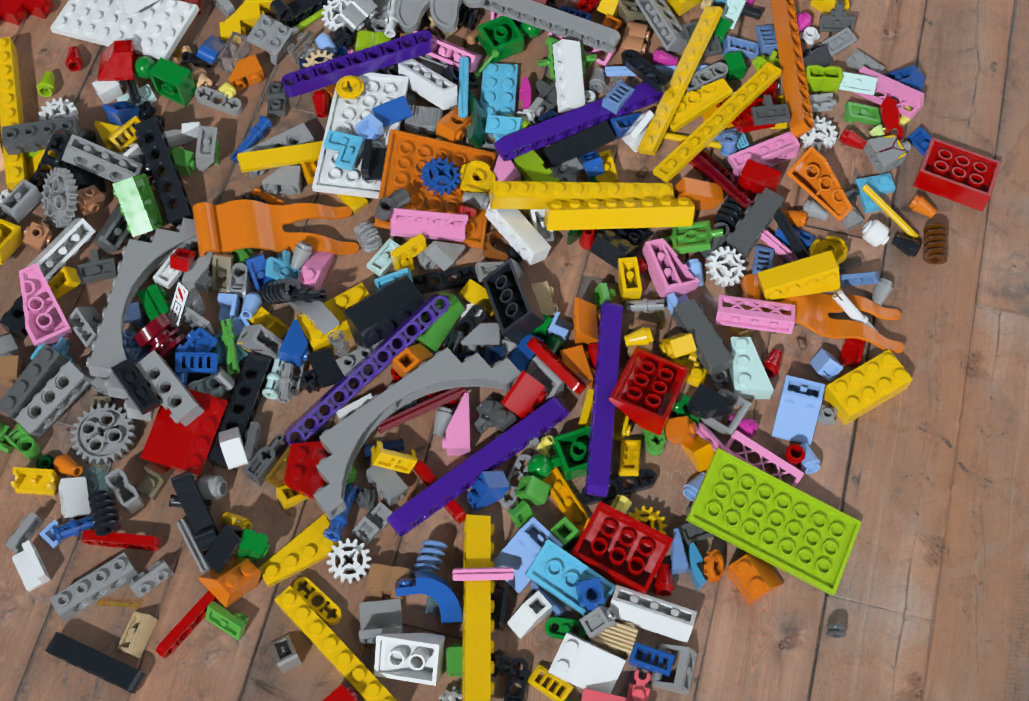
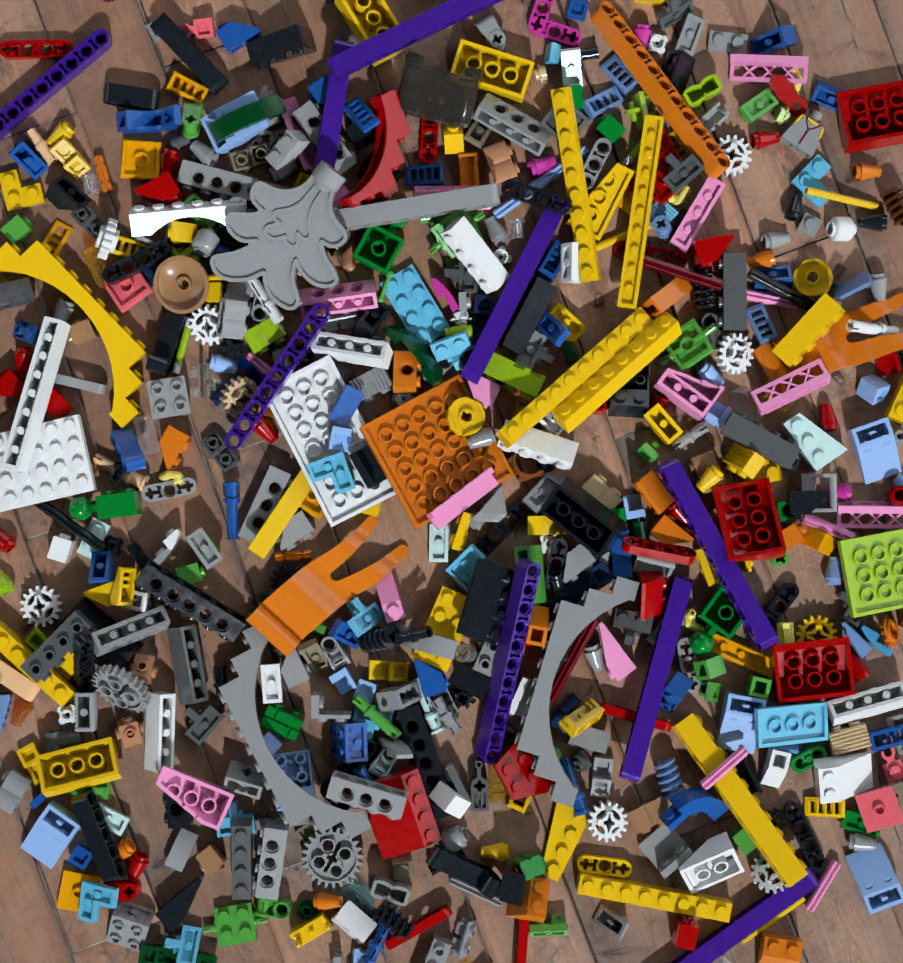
camera: 35 degrees left, 25 degrees up
yellow slope [47,266,81,300] -> none
red slope [97,40,136,81] -> none
black tile [111,359,160,415] -> none
slope [112,174,166,237] -> none
dark red wheel [133,313,186,359] -> none
sticker [167,279,190,338] -> none
red slope [170,248,196,272] -> none
blue slope [175,352,217,374] -> none
light blue cone [241,292,262,319] -> none
light grey cone [290,241,313,270] -> none
yellow gear [336,75,364,101] -> none
light grey gear [354,220,382,253] -> none
dark grey piece [375,188,411,221] -> none
blue gear [420,157,461,196] -> none
red tile [455,205,476,217] -> none
medium azure axle [458,57,469,118] -> none
blue brick [574,577,605,611] -> none
light grey bracket [580,606,617,638] -> none
medium blue slope [601,81,635,115] -> none
yellow plate [618,440,641,476] -> none
orange wedge [786,146,853,222] -> none
light aqua plate [839,71,878,95] -> none
none -> light yellow arm [667,185,692,206]

